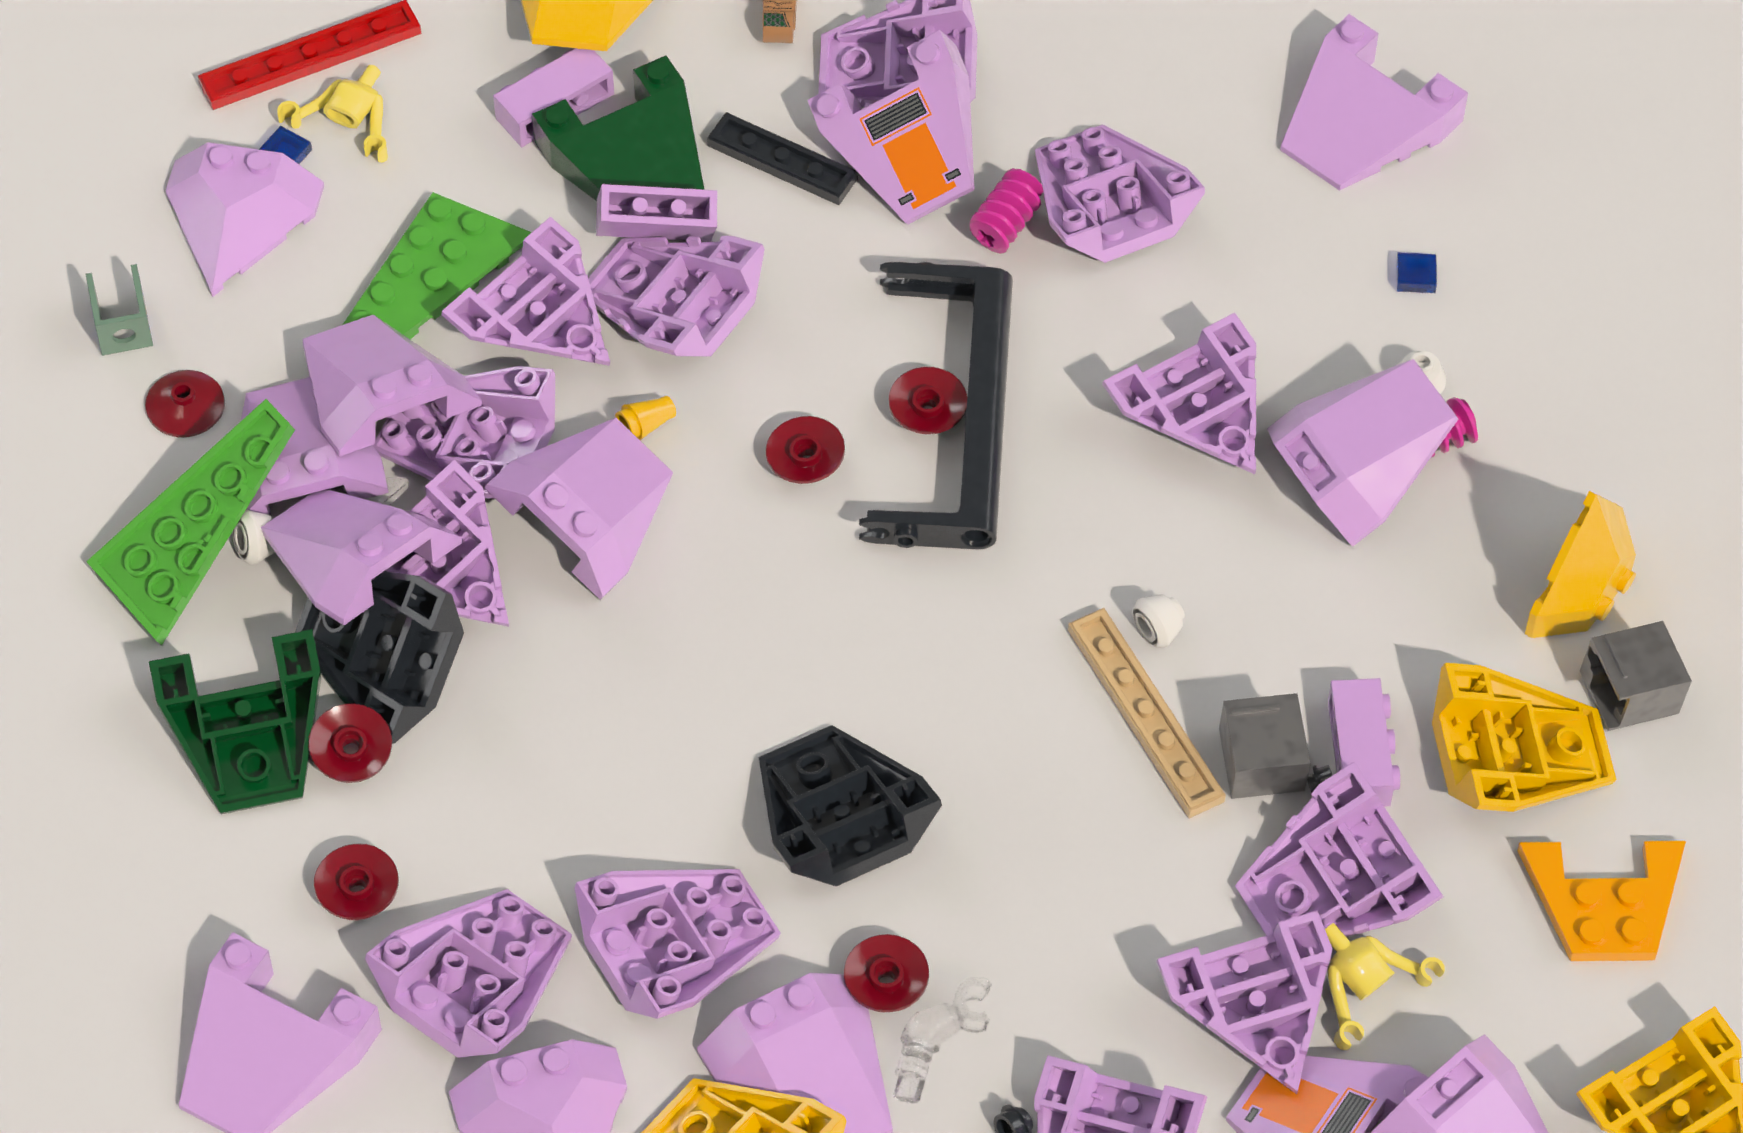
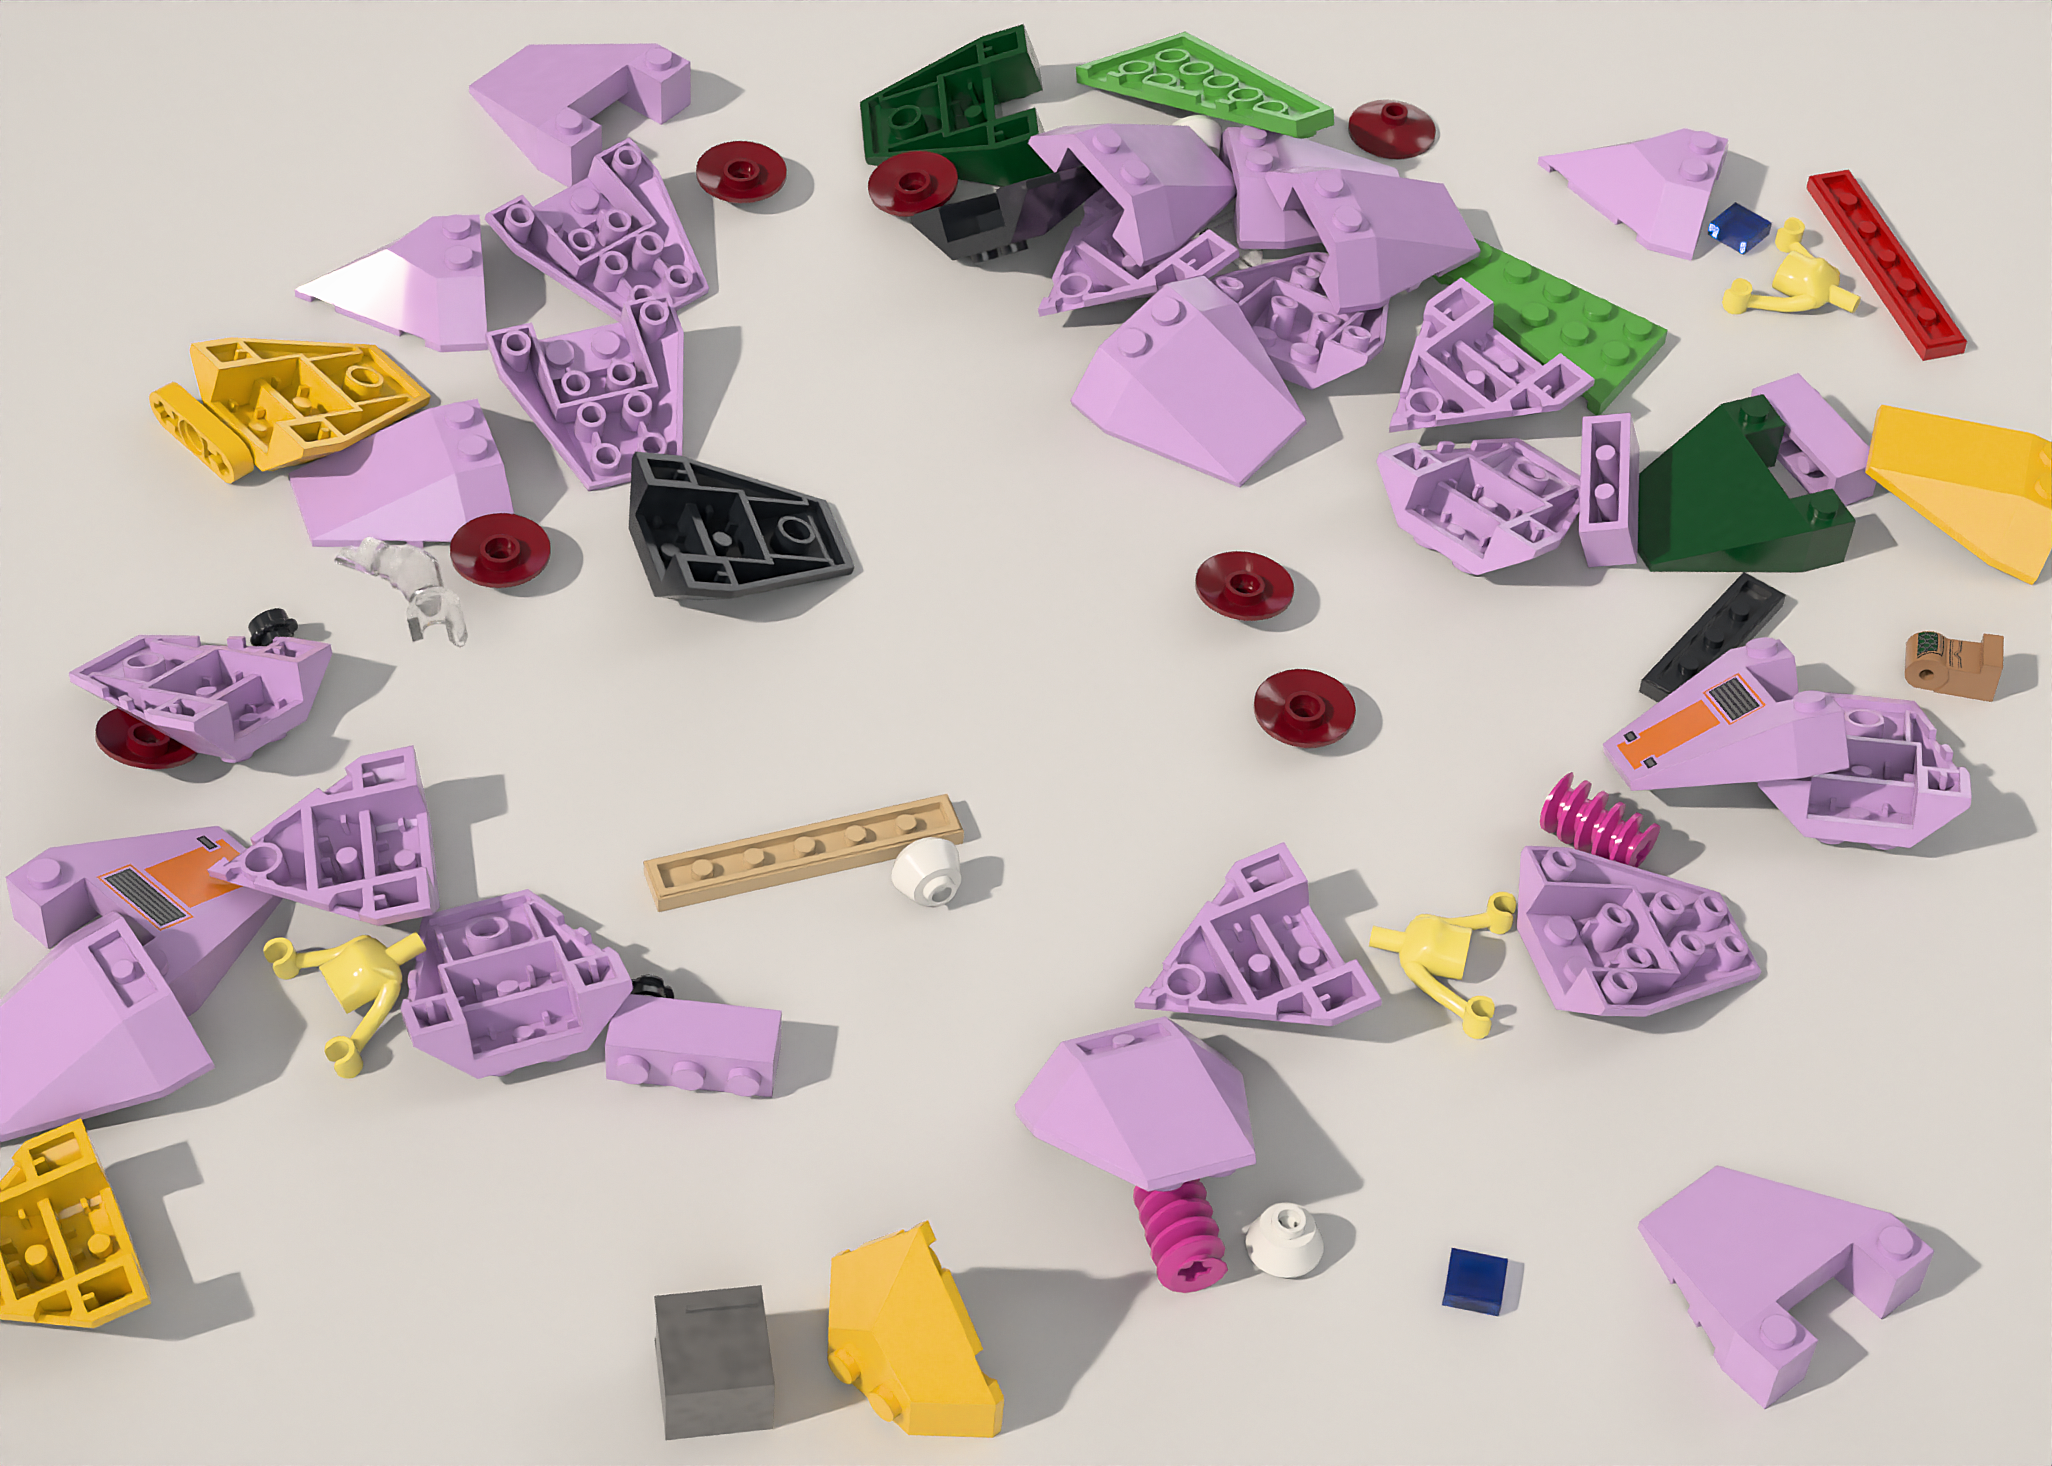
camera: 95 degrees right, 10 degrees down
sand green piece [85,264,153,356] -> none
yellow cone [615,396,676,440] -> none
black piece [859,262,1013,550] -> none
flat silver piece [1219,693,1311,799] -> none
yellow wedge [1432,663,1617,812] -> none
light orange wing [1517,841,1686,961] -> none
none -> light yellow piece [1369,892,1516,1039]

